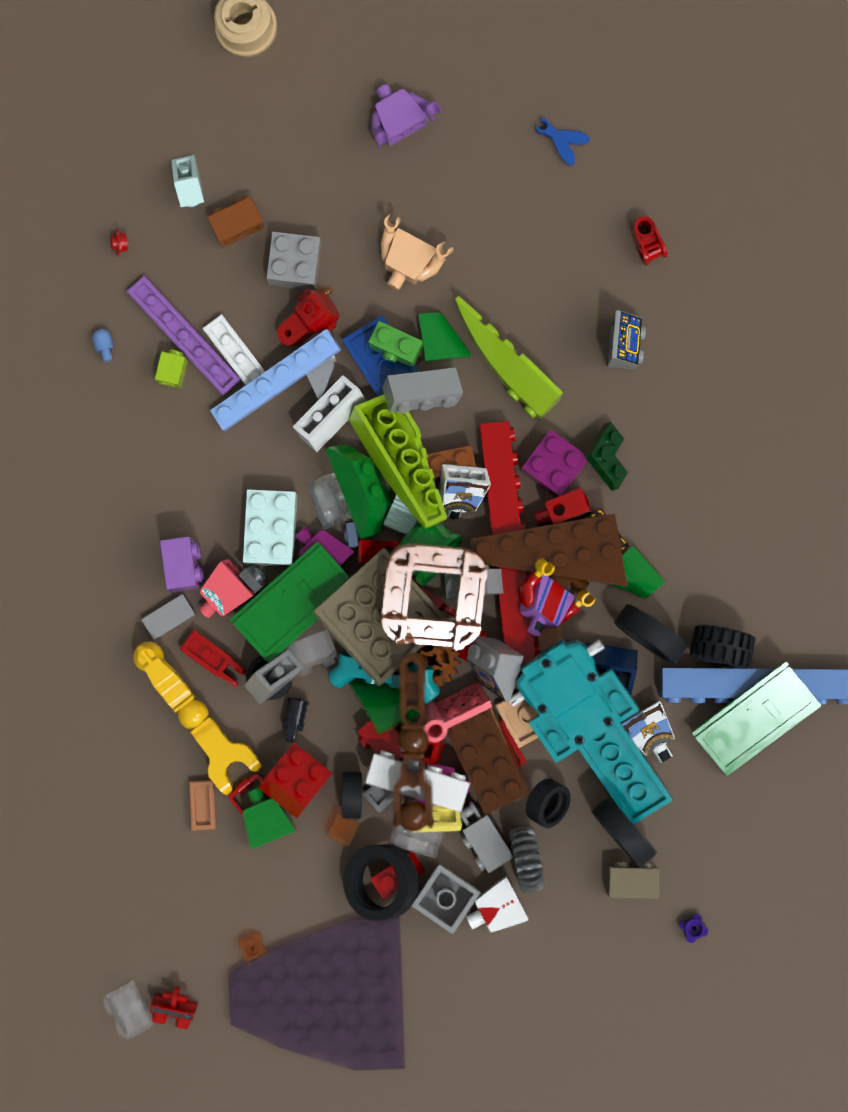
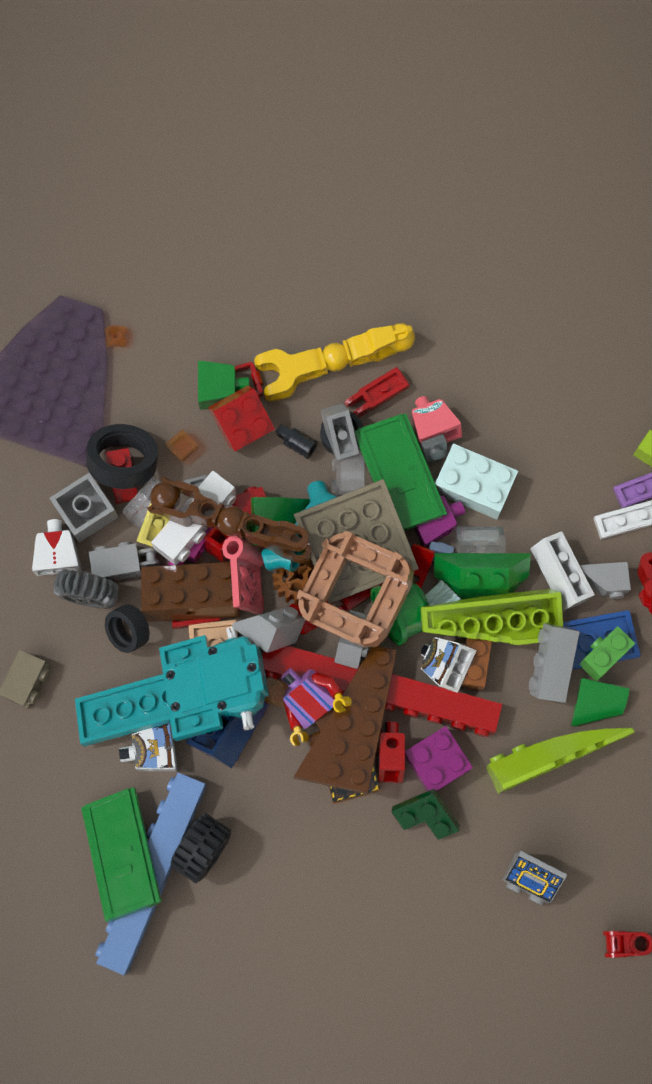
camera: 110 degrees right, 10 degrees down
clear brick [103,980,156,1040] -> none
light grey tile [141,594,196,640] -> none
red hips [149,986,198,1029] -> none
medium lavender brick [160,537,205,593] -> none
nougat tile [189,780,217,831] -> none
light blue plate [210,329,342,431] -> none
black tyre [342,772,362,819] -> none
black tyre [591,797,657,868] -> none
green slope [611,546,665,599] -> none
black tyre [614,604,688,665] -> none

